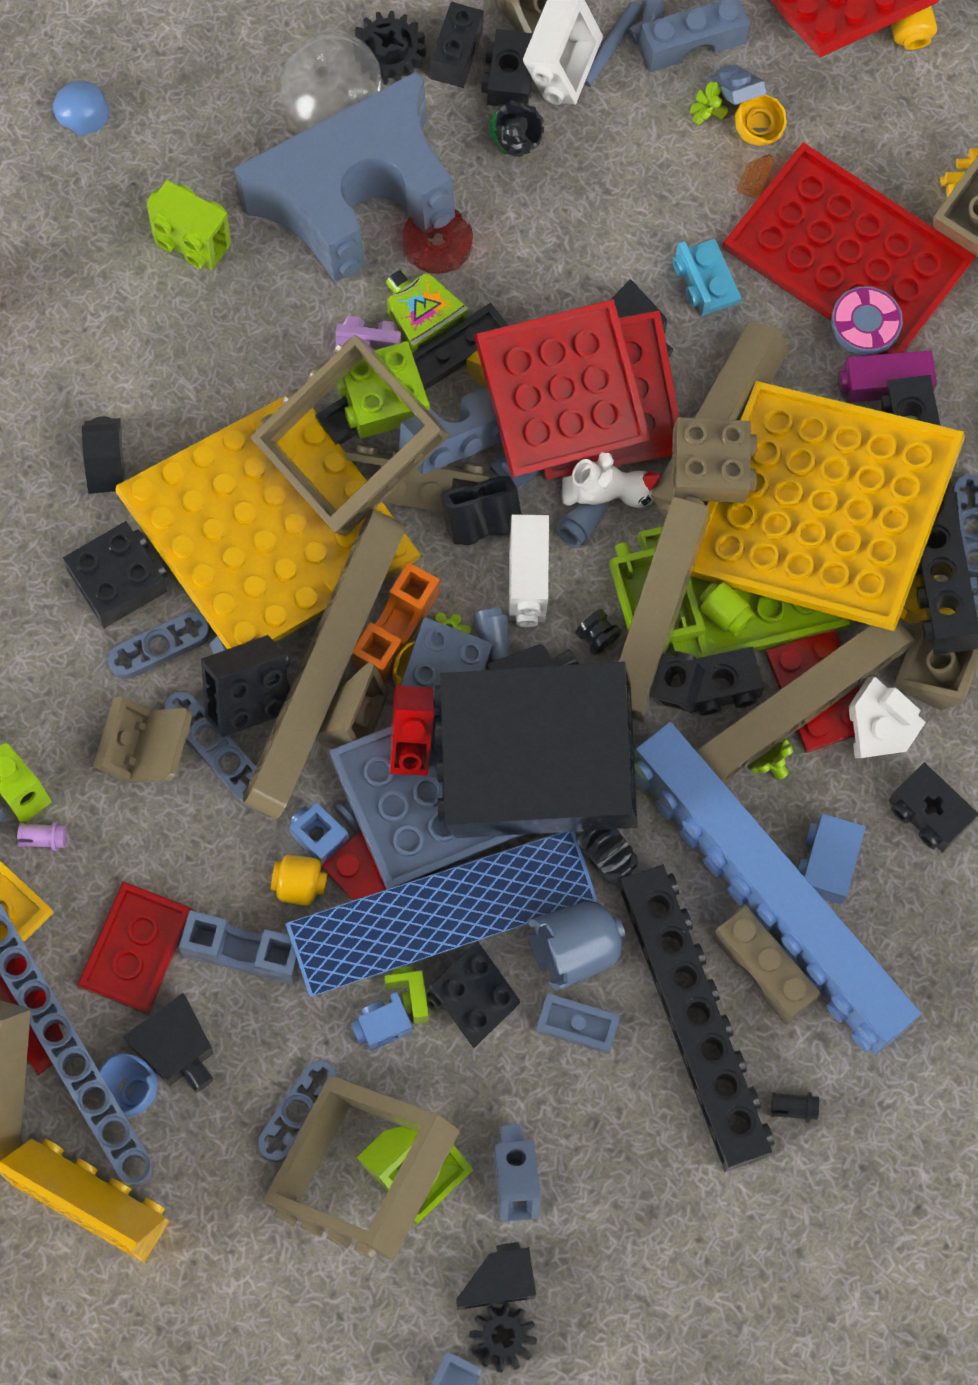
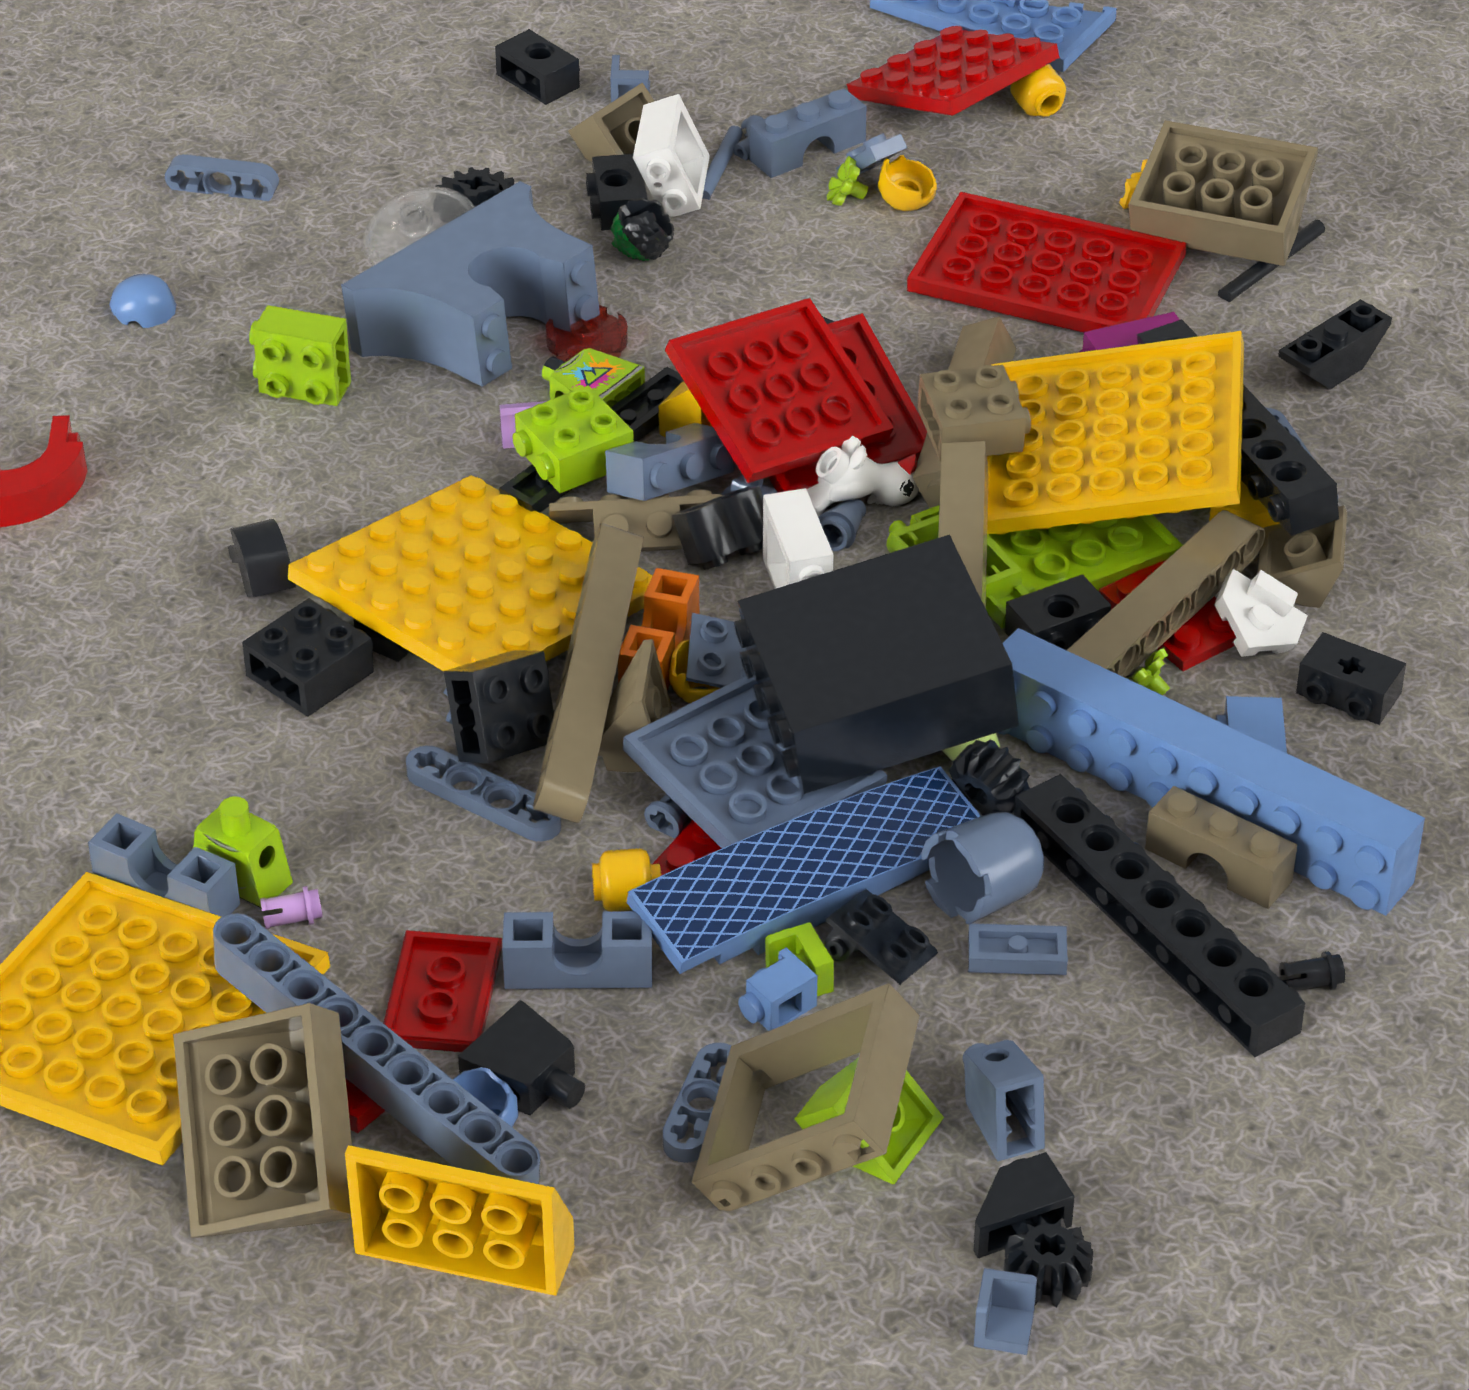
camera: 10 degrees left, 30 degrees down
dark tan bracket [93,696,192,783] -> none
sand blue beam [108,612,209,679] -> none
dark tan window [250,335,450,536] -> none
medium blue brick [289,802,349,865] -> none
red slope [390,685,434,776] -> none
black brick [431,2,484,88] -> none
black brick [649,651,705,713] -> none
medium azure bracket [672,239,742,316] -> none
lime brick [700,582,755,636] -> none
clear orange slope [736,154,774,199] -> none
tile [831,287,903,356] -> none

